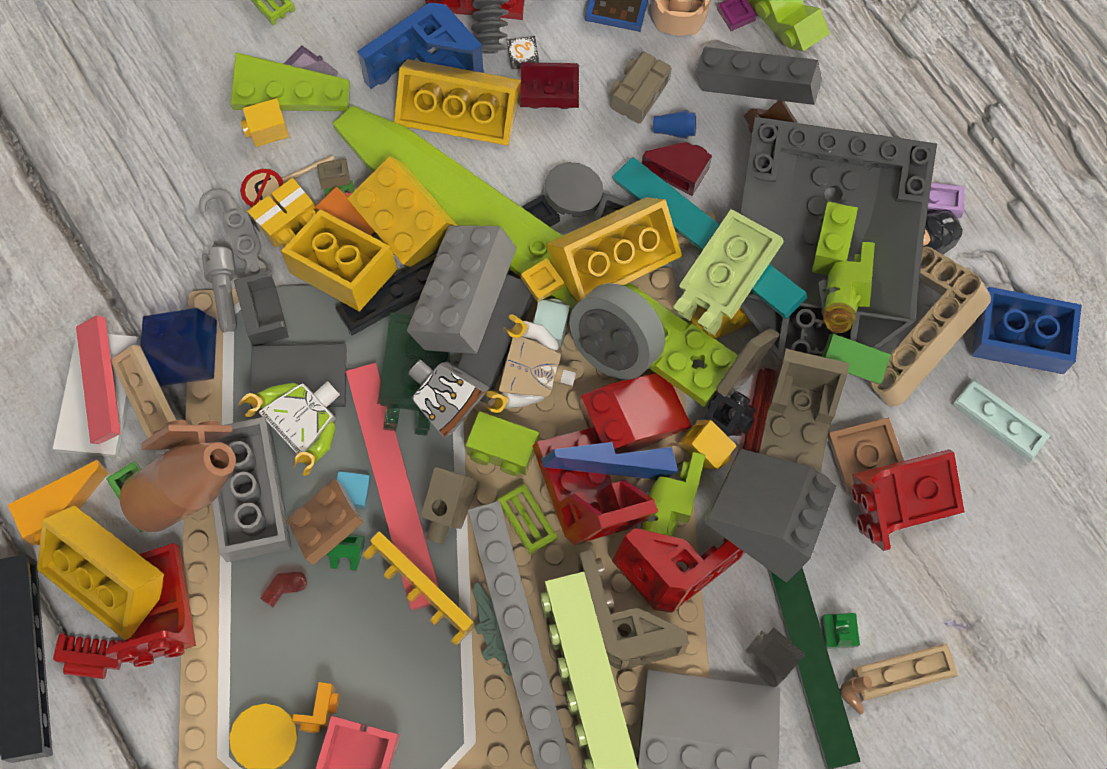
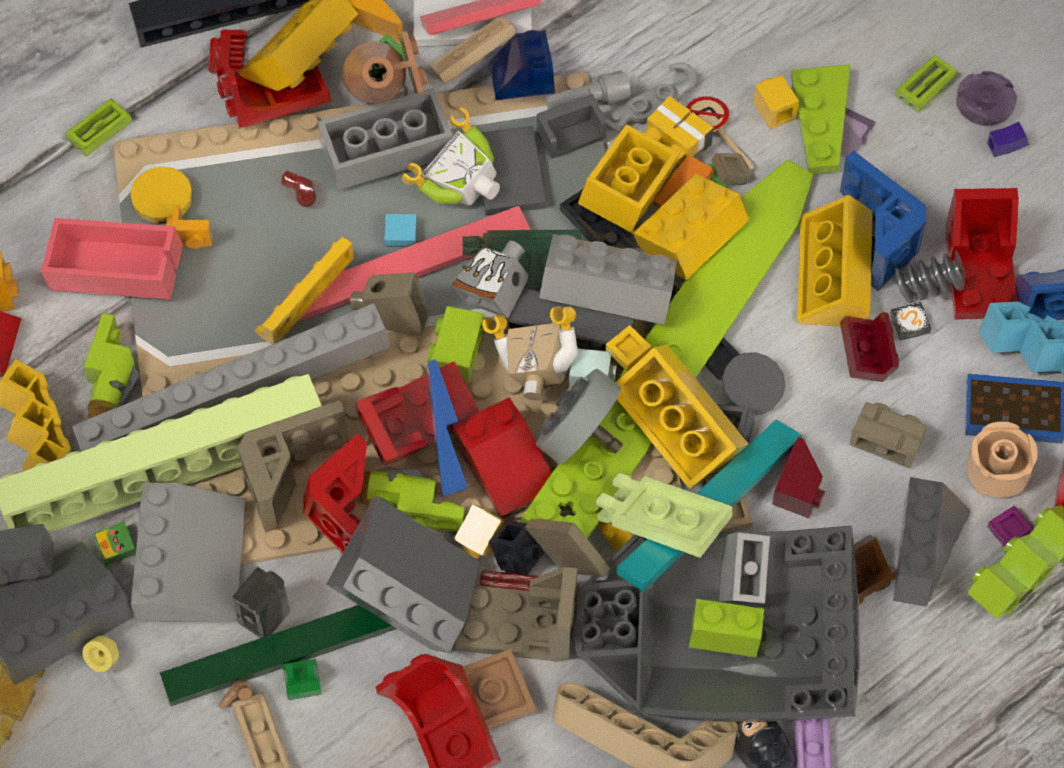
camera: 85 degrees right, 10 degrees down
medium nougat plate [287,479,363,565] -> none
green tile [327,535,365,571] -> none
lime tile [497,483,558,556] -> none
blue cone [653,110,696,139] -> none
lime plate [818,242,875,333] -> none
bright green tile [822,334,891,384] -> none
none -> light grey brick [719,532,770,606]

